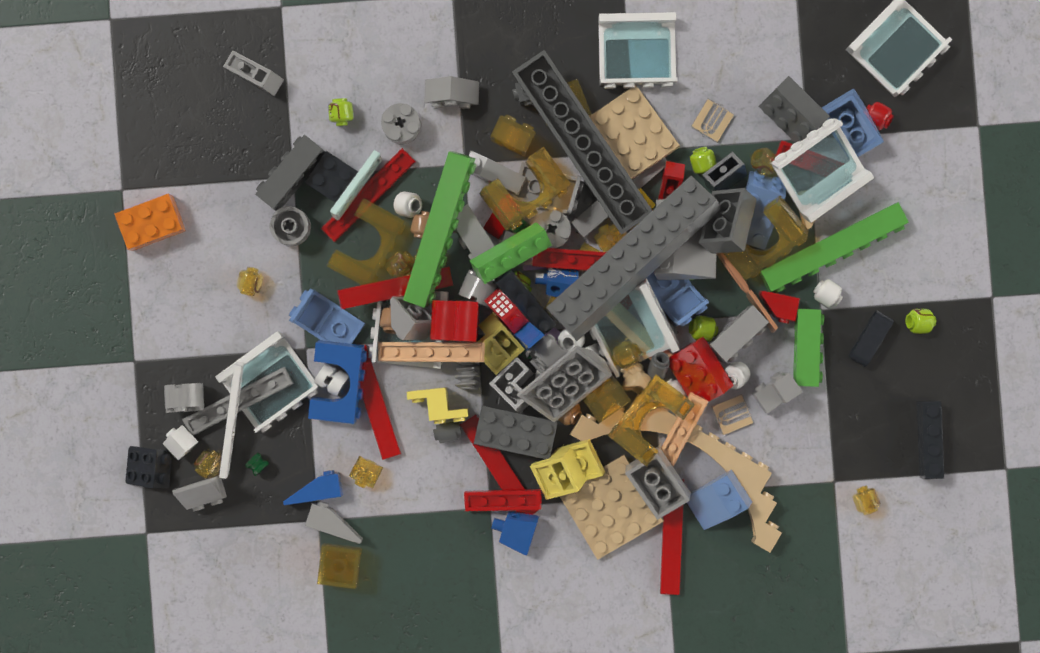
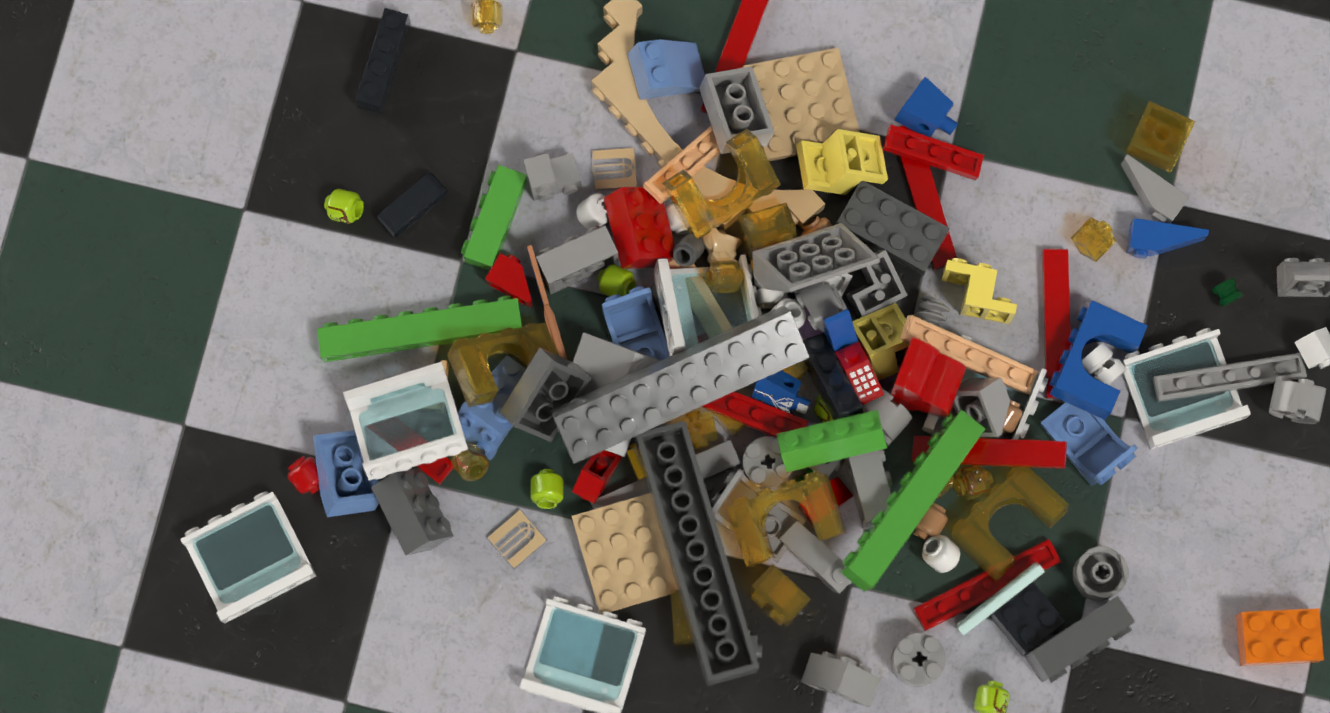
camera: 165 degrees left, 10 degrees down
clear yellow head [194,450,221,479] -> none
white tile [219,362,244,479] -> none
clear yellow head [236,267,264,296] -> none
dark grey brick [433,422,462,444] -> none
black brick [702,152,747,192] -> none
white head [813,279,843,308] -> none

